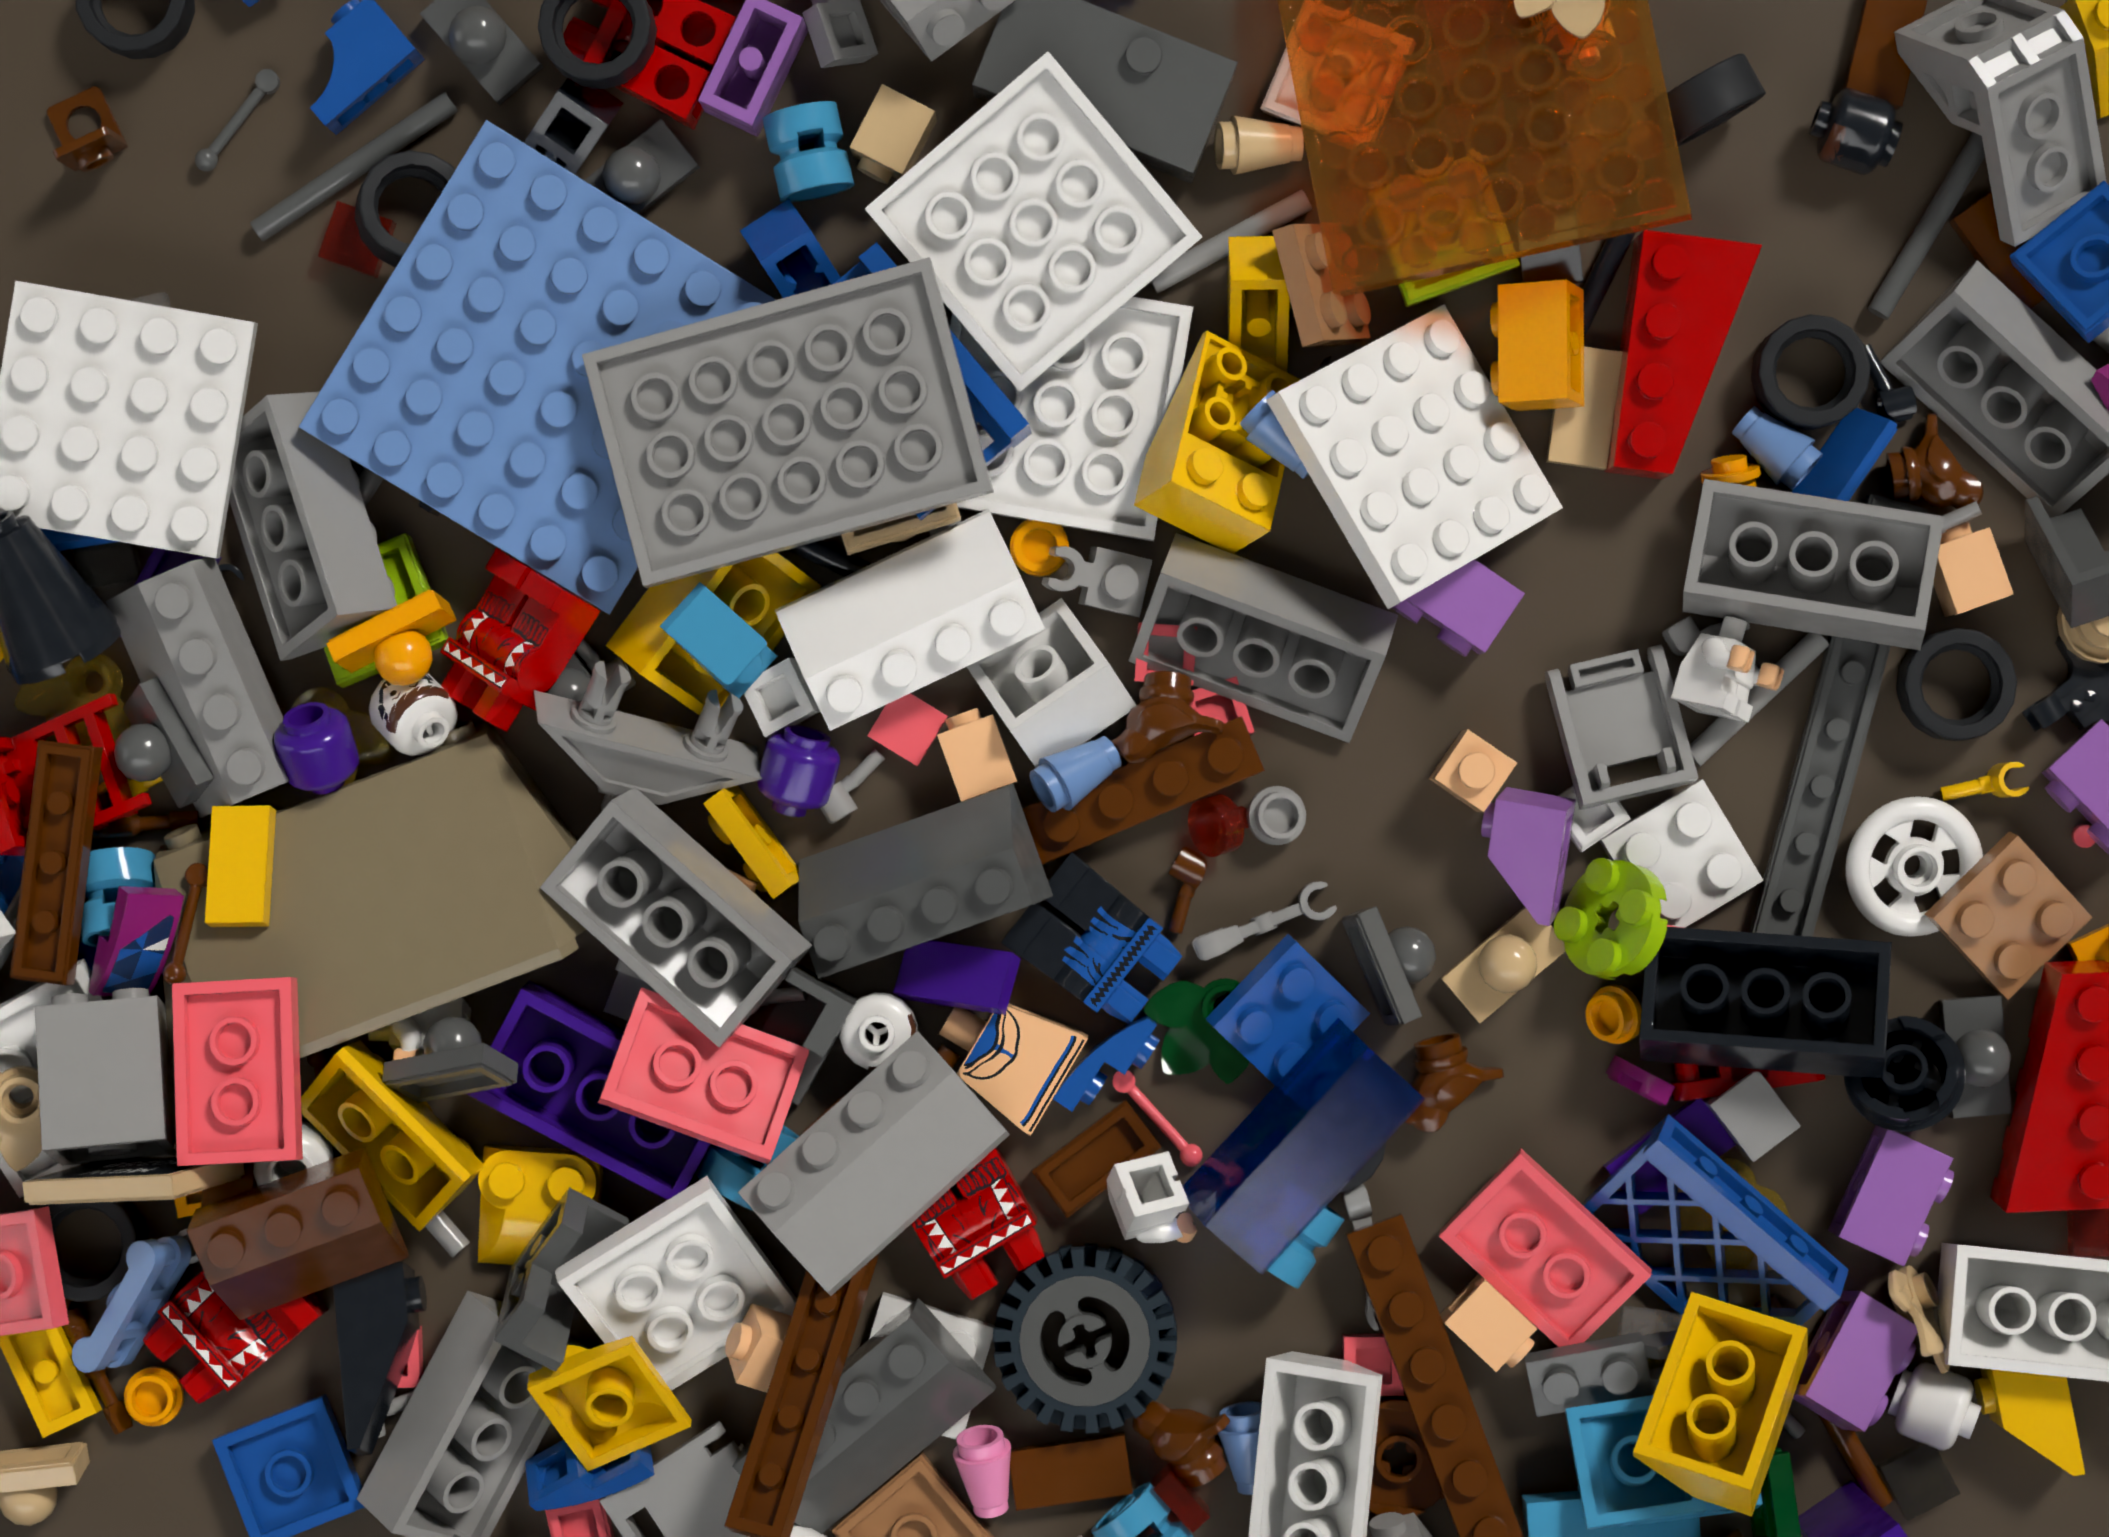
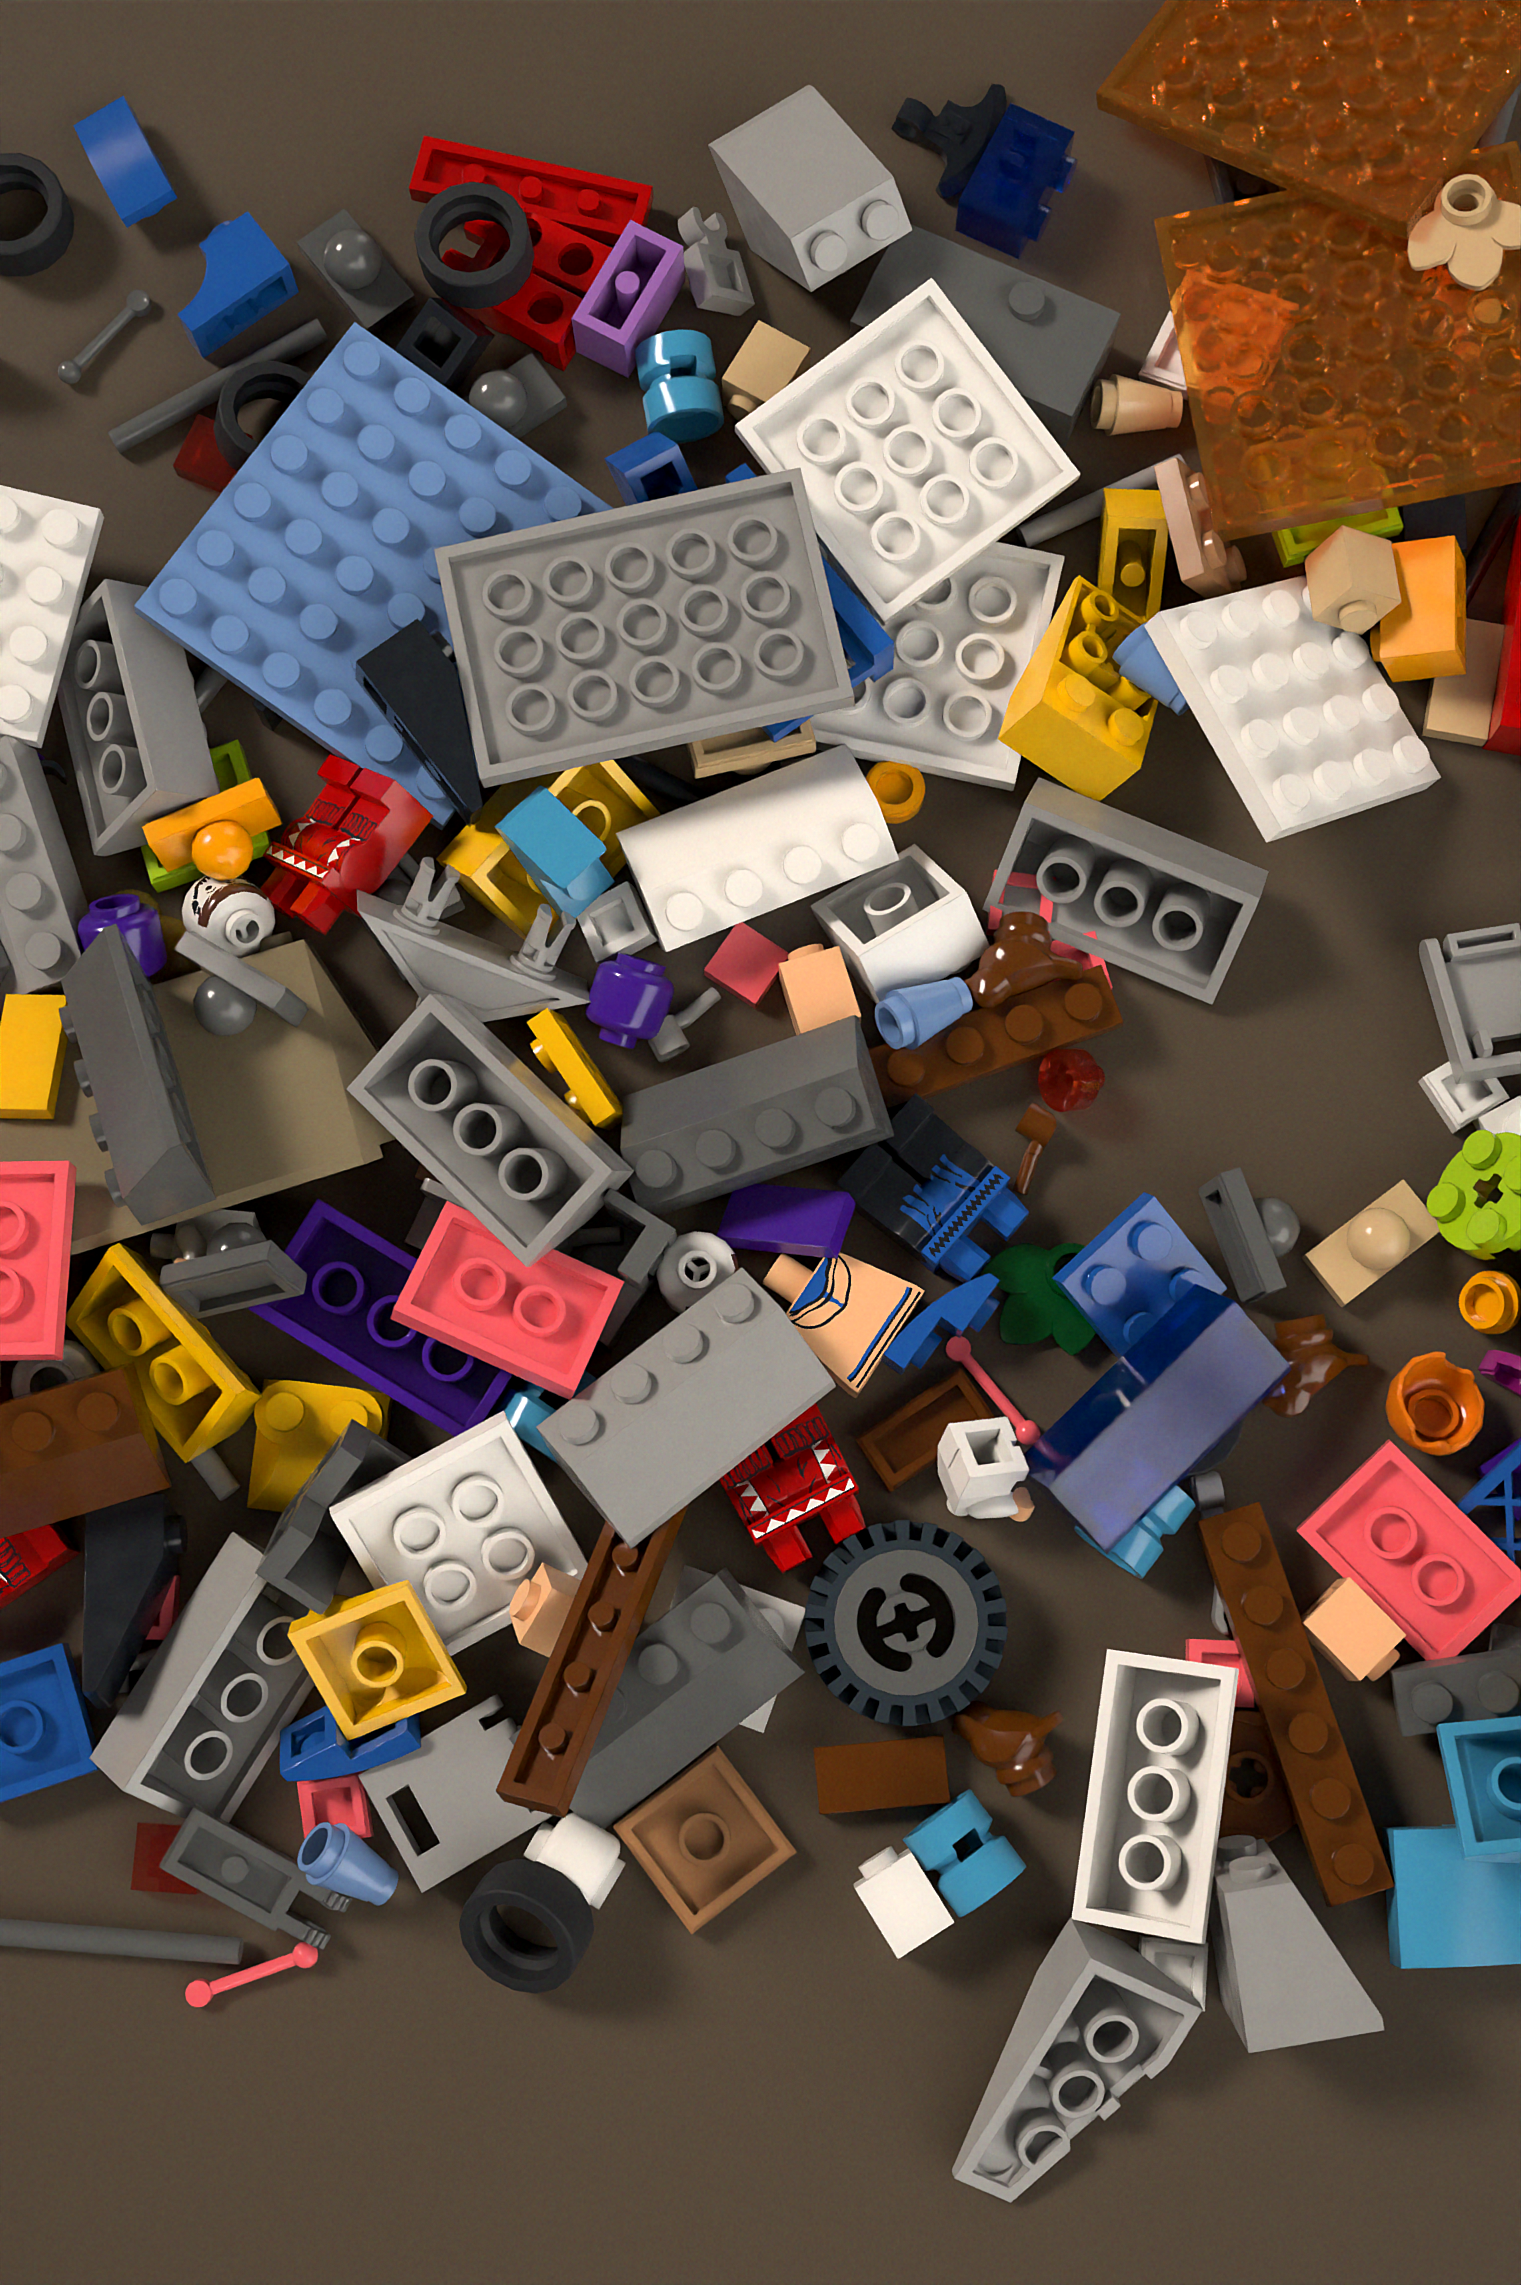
camera: 10 degrees right, 10 degrees down
bright pink cone [952,1425,1011,1518] -> none
light grey plate [1042,546,1152,618] -> none
clear red tile [1152,1463,1210,1533] -> none
light grey piece [1192,881,1337,961] -> none
medium blue cone [1218,1402,1262,1495] -> none
light grey plate [1247,786,1306,845] -> none
medium lavender brick [1392,559,1525,657] -> none
light nougat brick [1429,729,1517,812] -> none
medium lavender slope [1481,787,1576,926] -> none
none -> dark grey slope [59,924,216,1226]
none -> dark grey tile [174,931,309,1036]
none -> black slope [355,618,483,828]
none -> tan brick [1304,525,1401,635]
none -> orange hair [1385,1351,1485,1456]

